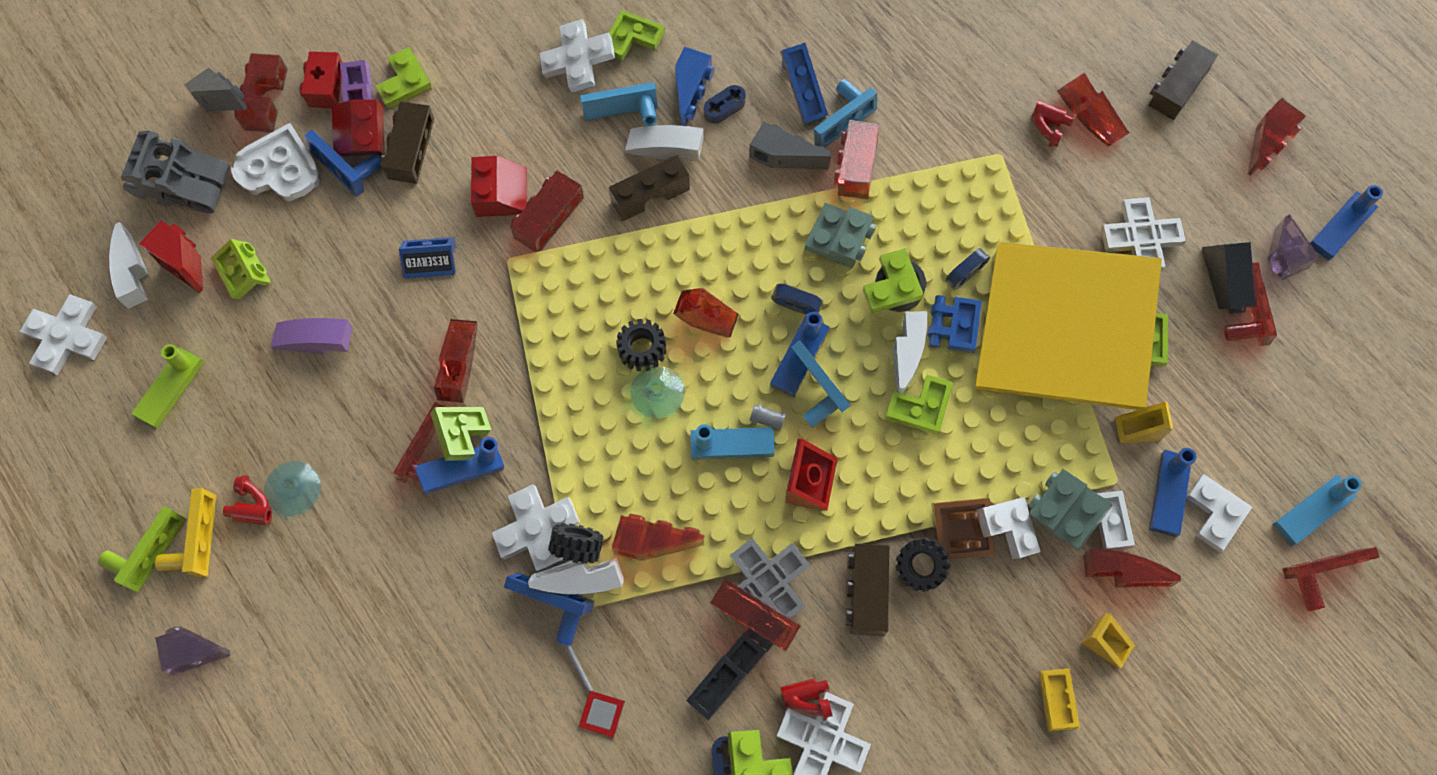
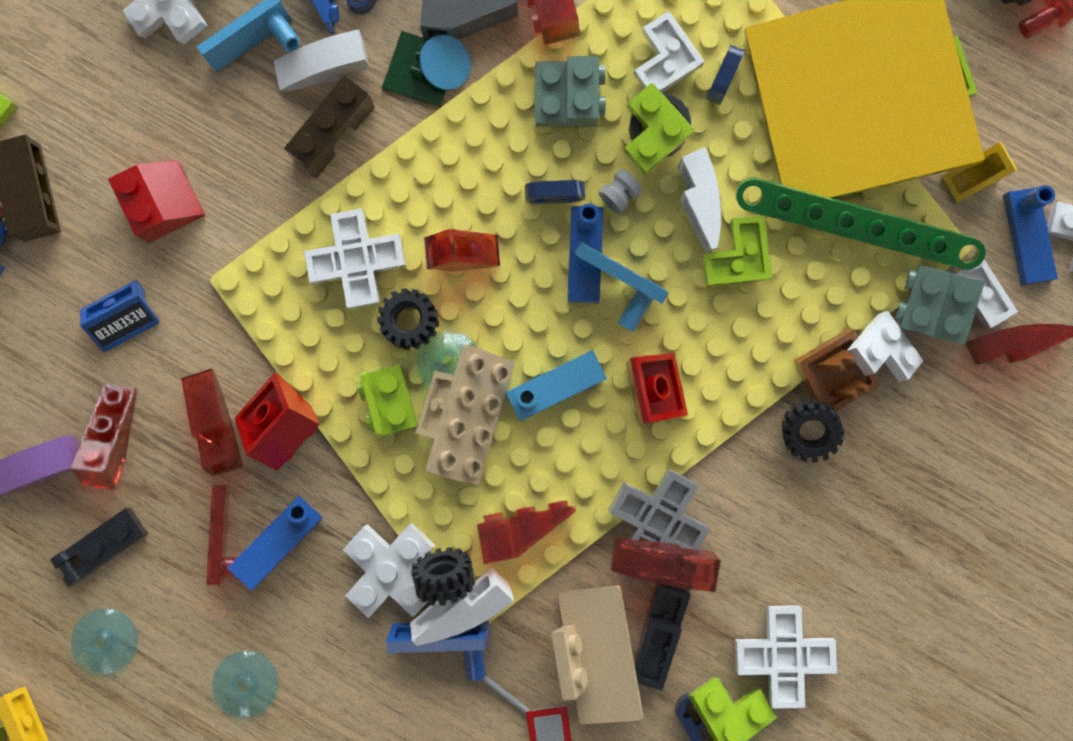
camera: 25 degrees left, 15 degrees up
red plant [222,475,273,525] -> none
lime plate [431,407,491,461] -> none
clear red brick [510,170,584,252] -> none
light grey pin [750,404,786,430] -> none
red plant [780,678,833,721] -> none
dark brown brick [845,543,890,636] -> none
blue plate [927,295,982,354] -> none
yellow plate [1038,668,1080,732] -> none
yellow slope [1081,613,1135,669] -> none
none -> black plate [50,507,148,587]
none -> clear red slope [70,384,137,490]
none -> clear light blue dish [212,651,278,718]
none -> red slope [234,372,320,471]
none -> white plate [304,208,406,310]
none -> lime bracket [357,364,418,437]
none -> dark green piece [382,31,446,107]
none -> tan bracket [416,344,514,485]
none -> dark azure piece [419,35,471,90]
none -> tan bracket [551,585,643,725]
none -> light grey wheel [598,169,643,214]
none -> white plate [633,11,705,93]
none -> green plate [735,177,986,270]

